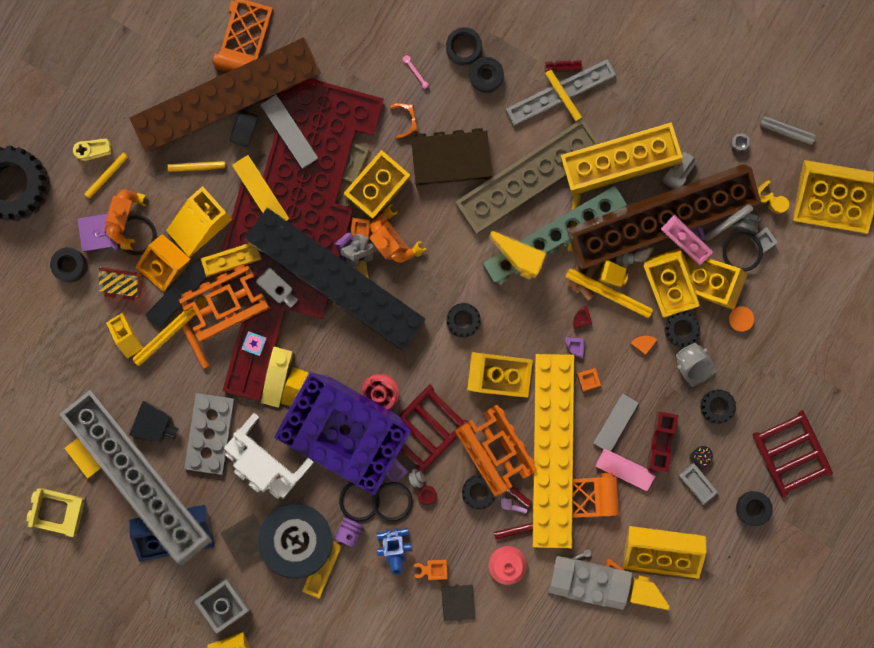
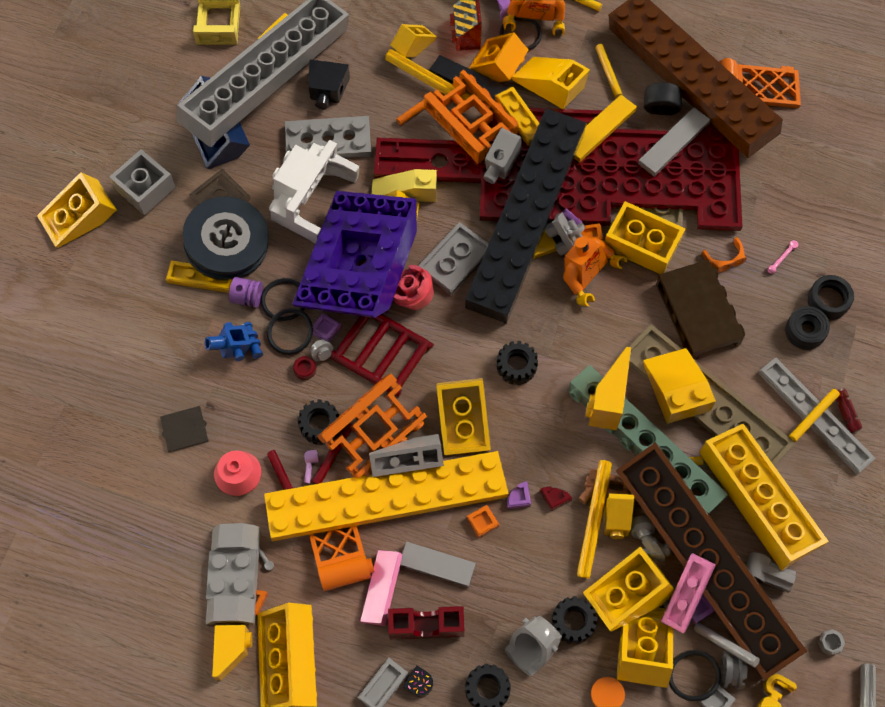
camera: 80 degrees right, 20 degrees down
tile [242,331,267,356] -> none
orange plate [414,559,447,580] -> none
orange tile [630,336,657,355] -> none
none -> light grey slope [369,434,444,477]
none -> light grey tile [418,222,489,295]
none -> yellow slope [643,348,716,424]

